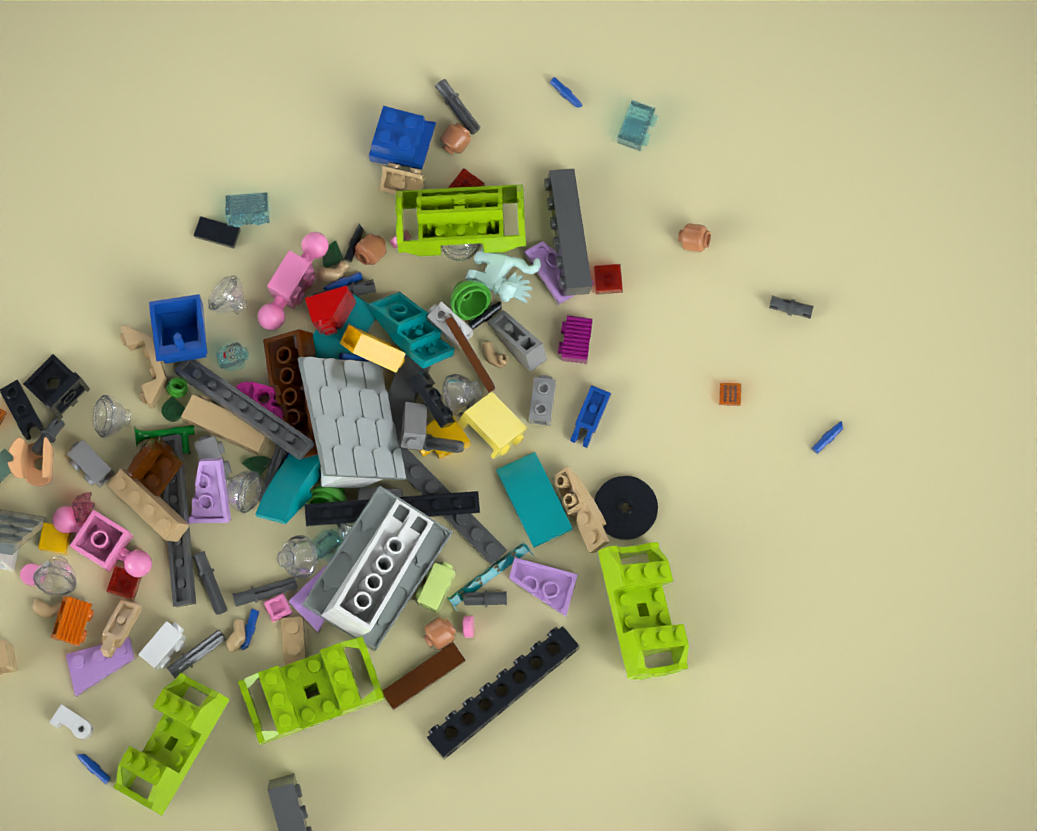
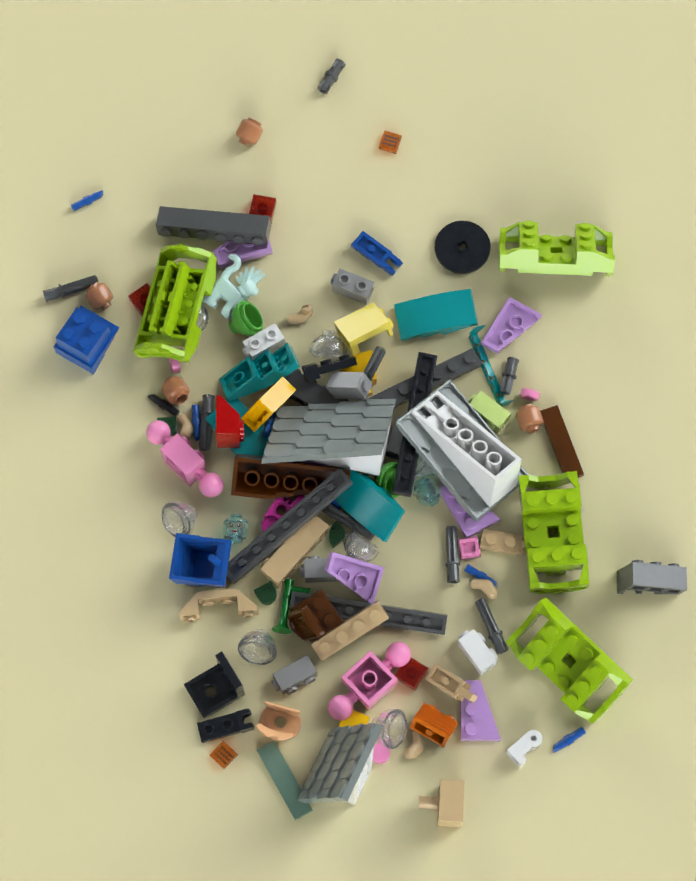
camera: 80 degrees left, 5 degrees down
dark grey axle [31,417,65,456] -> none
clear pink plate [71,492,95,524] -> none
bright green plate [166,377,188,398] -> none
dark grey axle [192,551,227,615] -> none
black tile [194,216,241,249] -> none
clear light blue brick [225,192,270,227] -> none
clear piece [277,535,317,578] -> none
tan bracket [379,163,426,194] -> none
black brick [427,626,580,760] -> none
reddish brown tile [444,313,495,393] -> none
black piece [468,301,502,330] -> none
light grey slope [488,310,547,372] -> none
tan slope [551,467,610,553] -> none
magenta brick [558,315,593,364] -> none
clear light blue brick [617,100,658,151] -> none
blue piece [812,421,843,454] -> none

